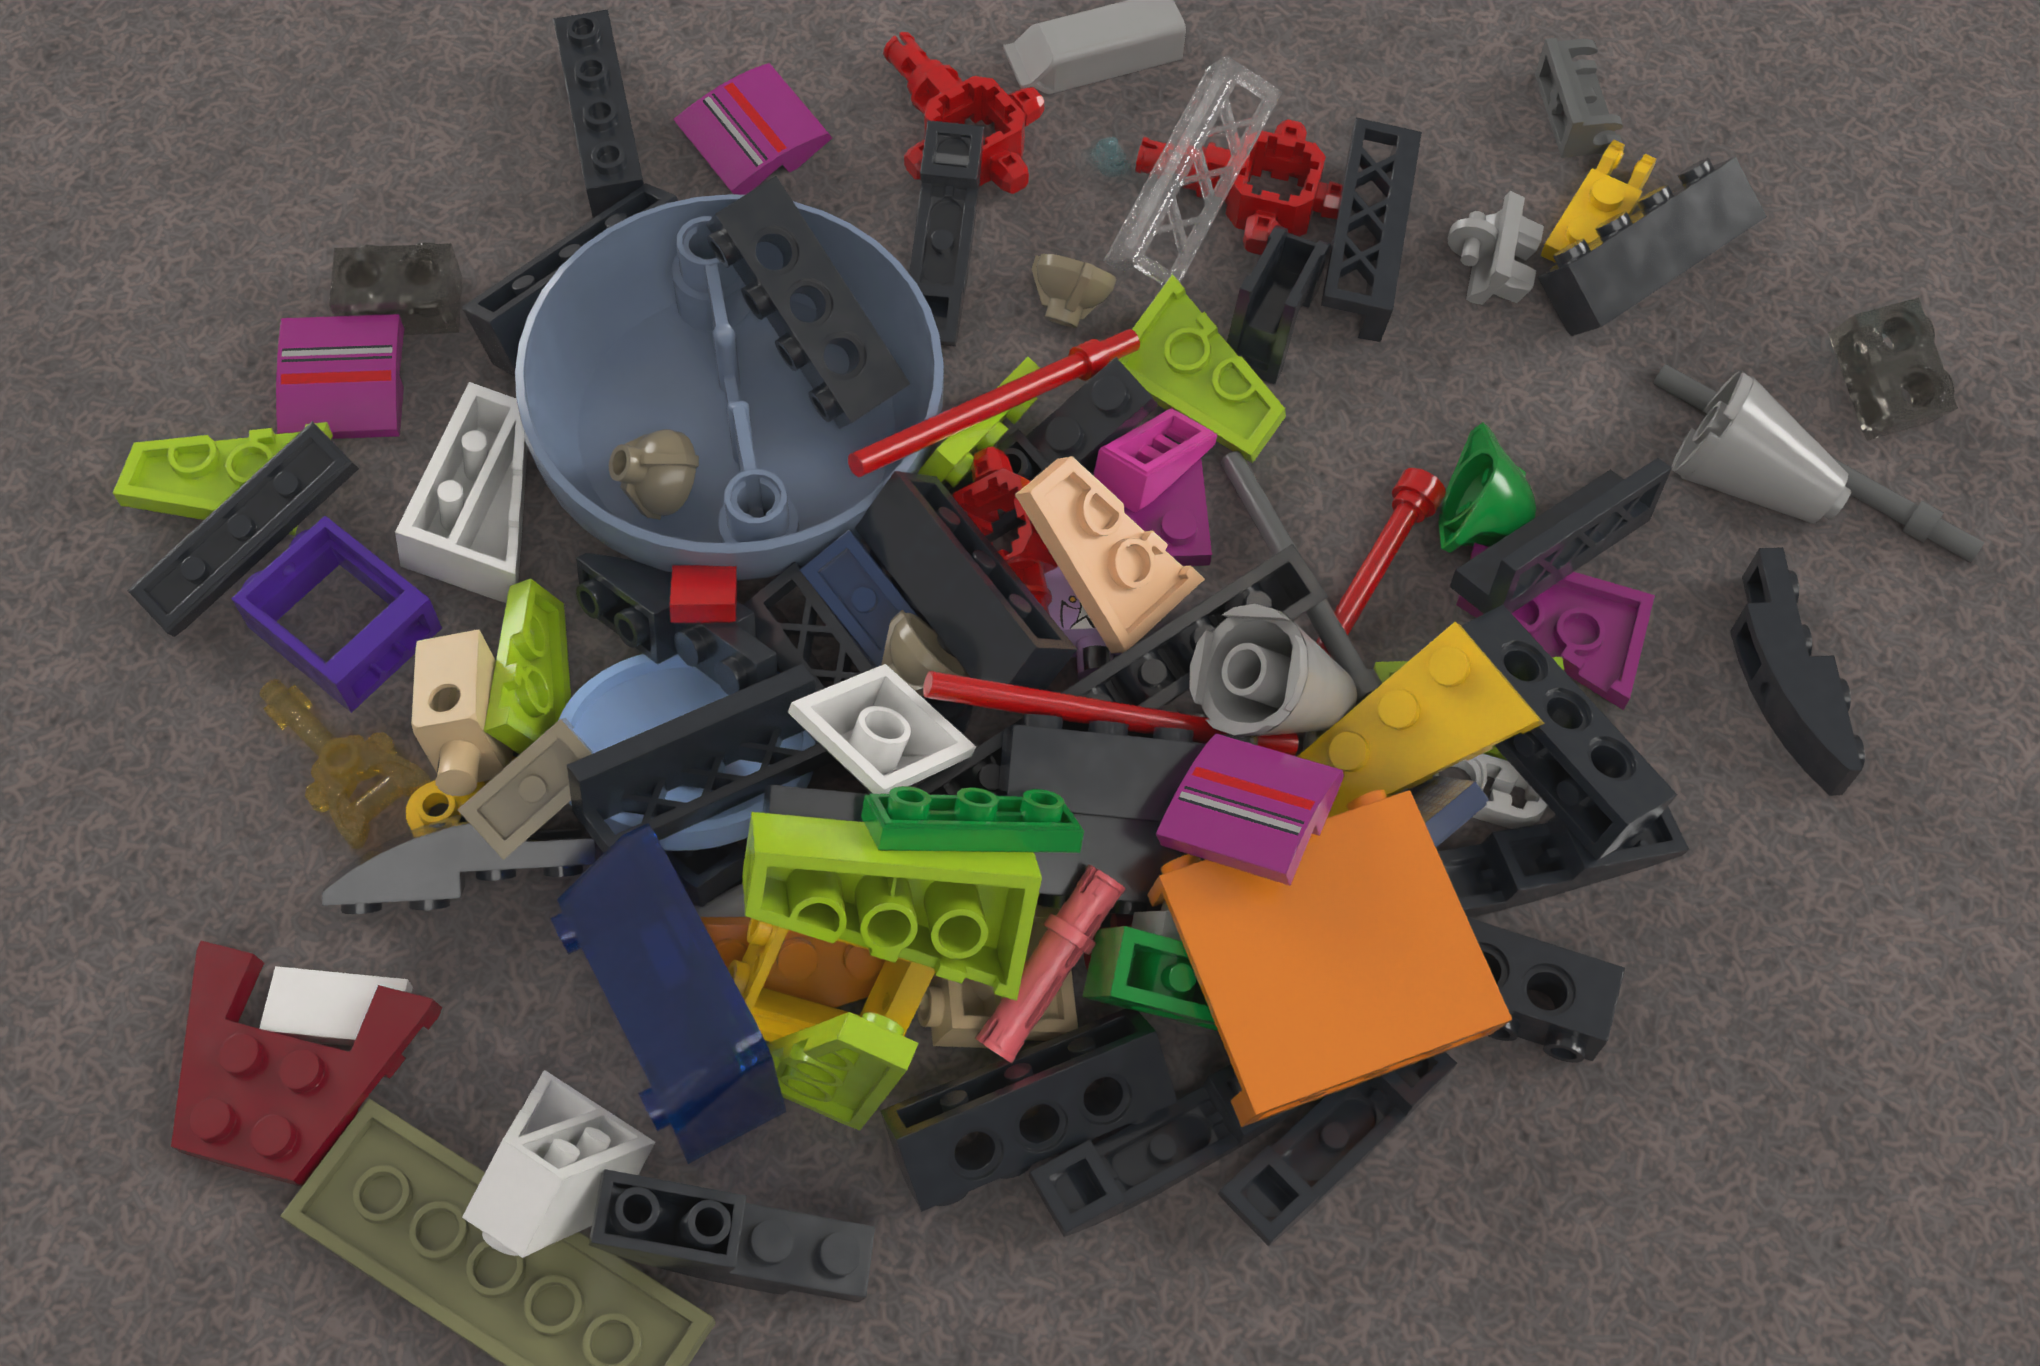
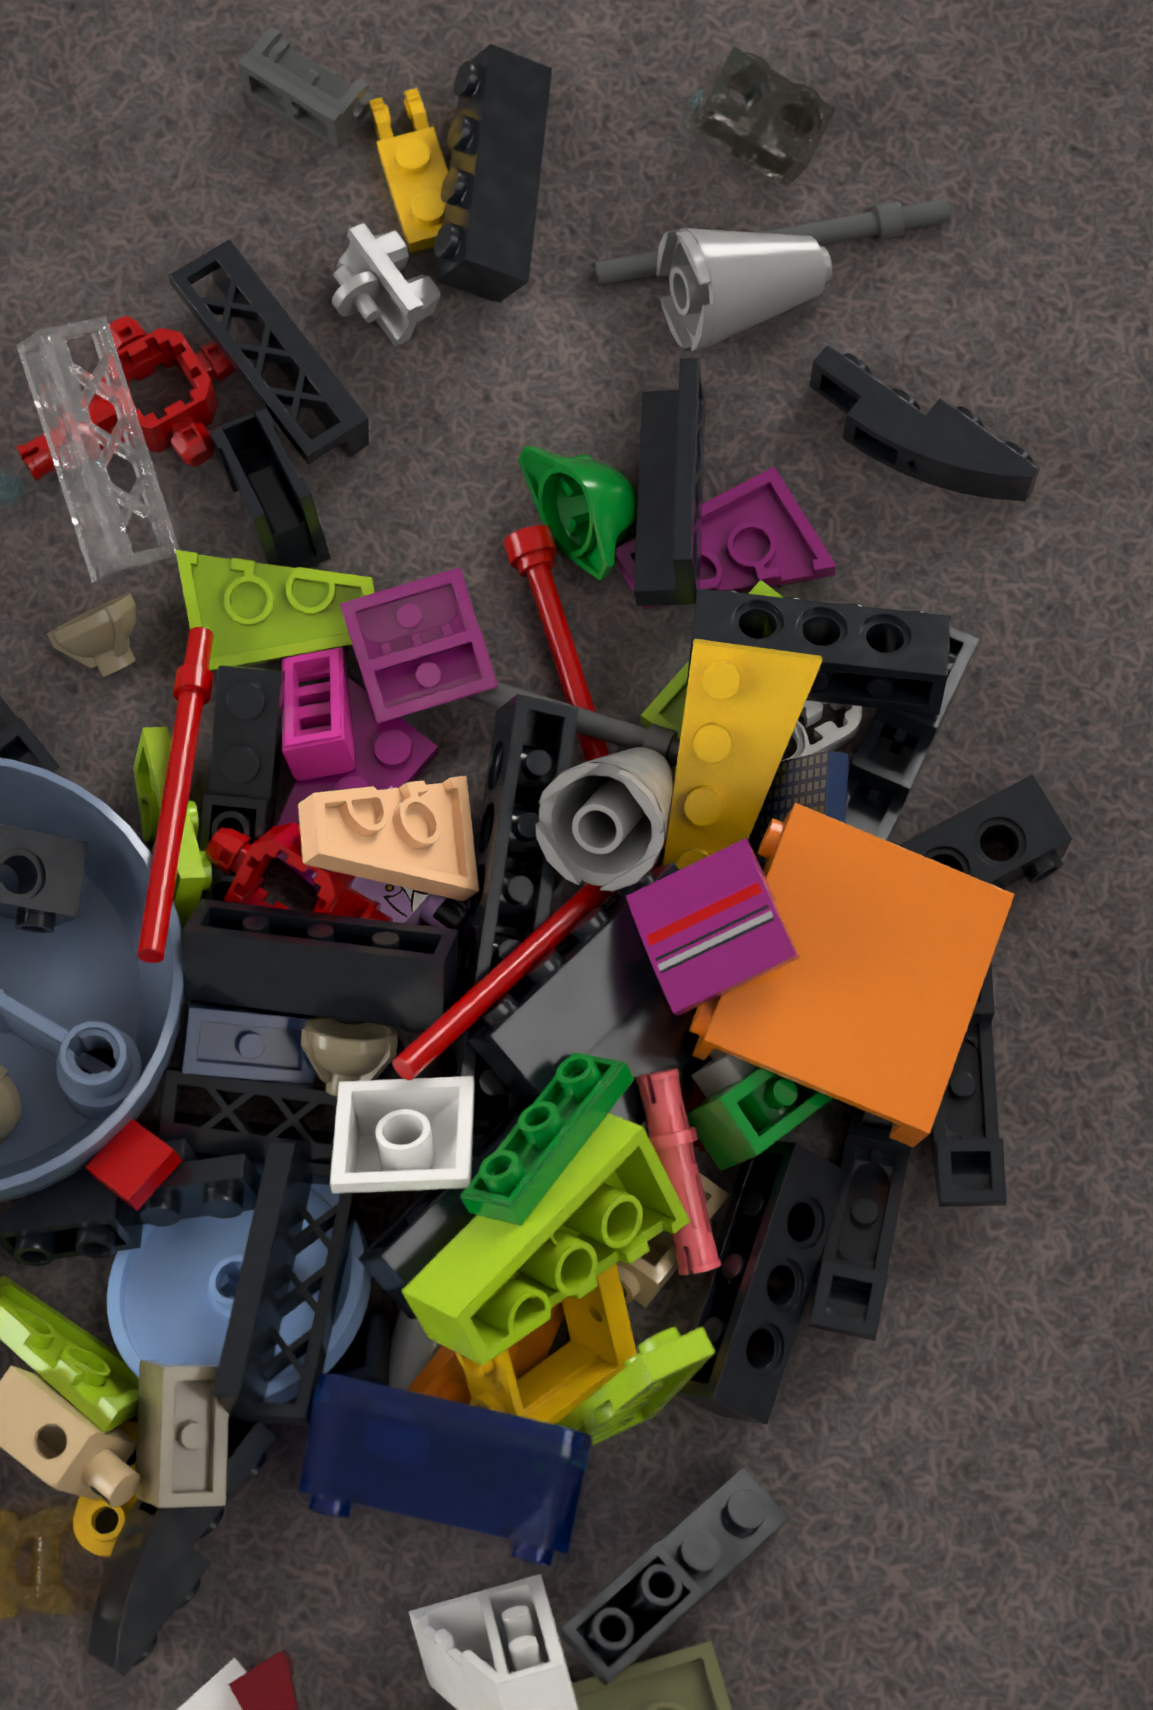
camera: 45 degrees left, 10 degrees up
none -> magenta slope [340,567,498,724]

